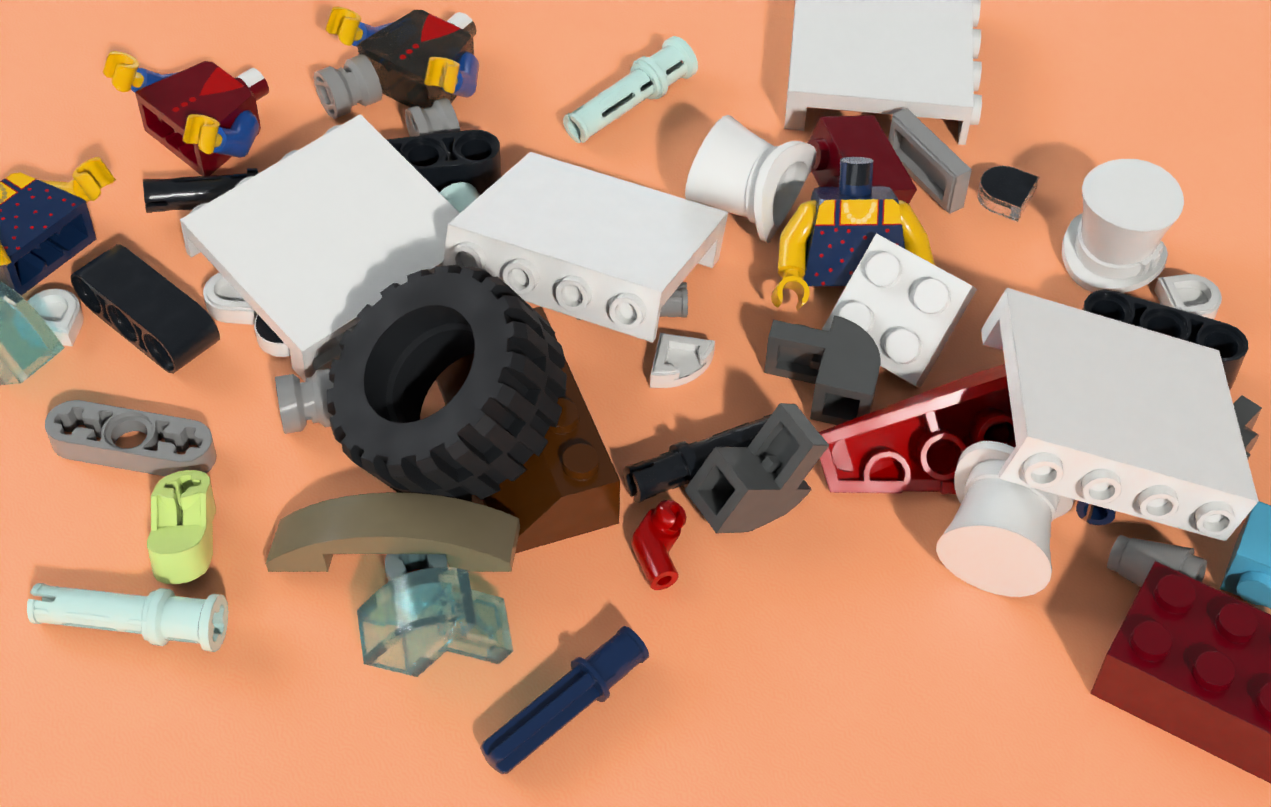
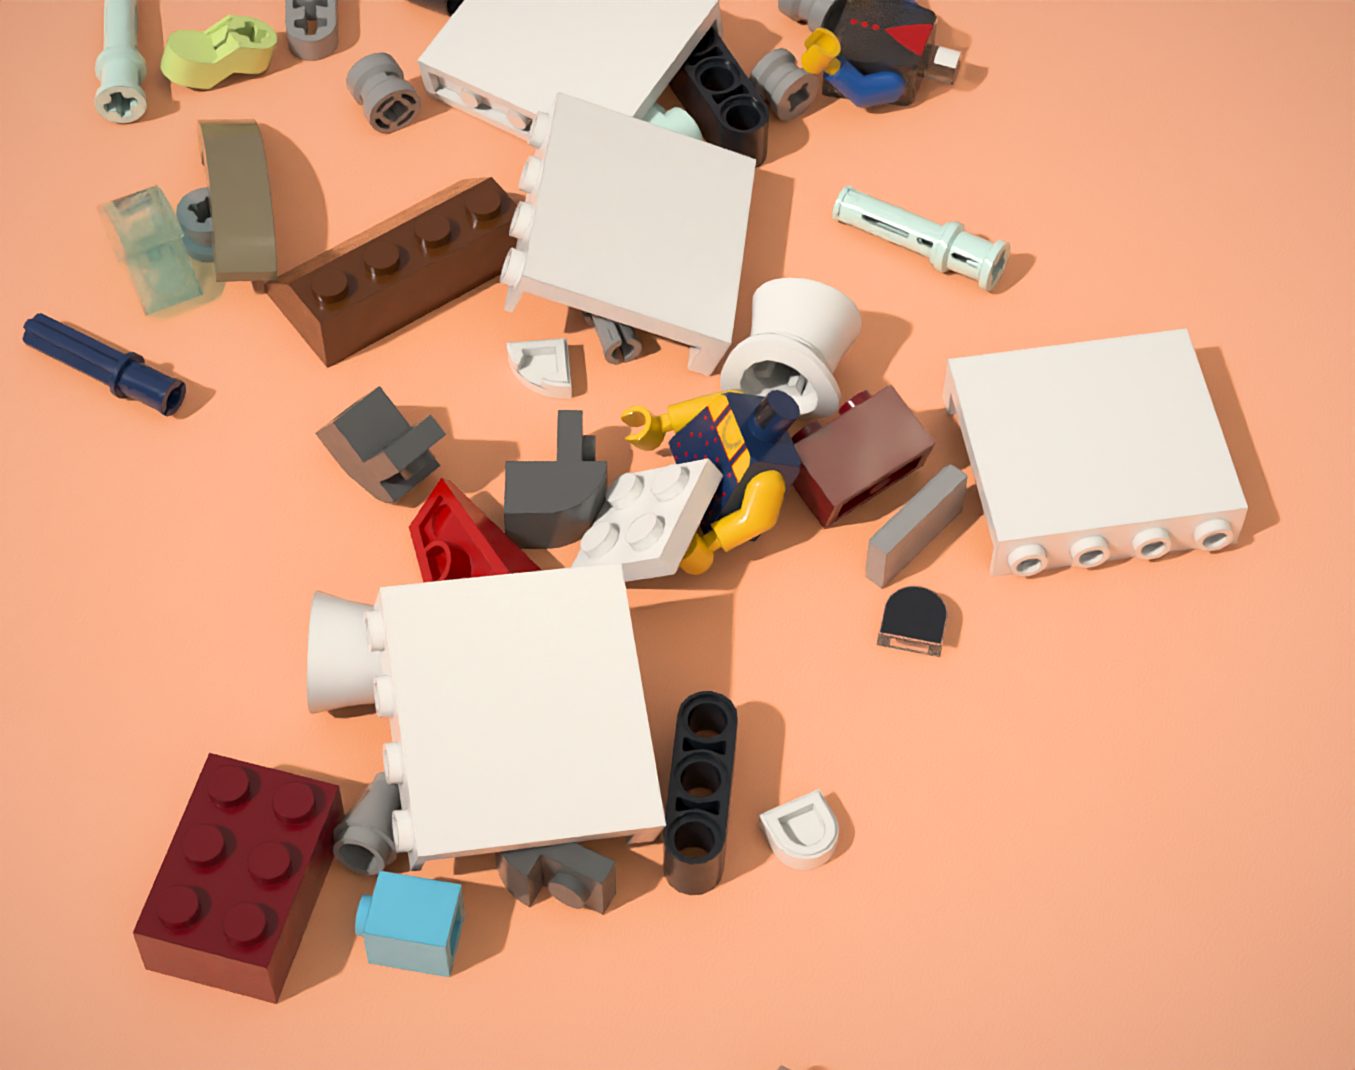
camera: 75 degrees right, 5 degrees up
black tyre [327,265,567,502] -> none
black pin [623,414,771,503] -> none
red arm [631,500,687,590] -> none
white hat [1062,159,1184,293] -> none

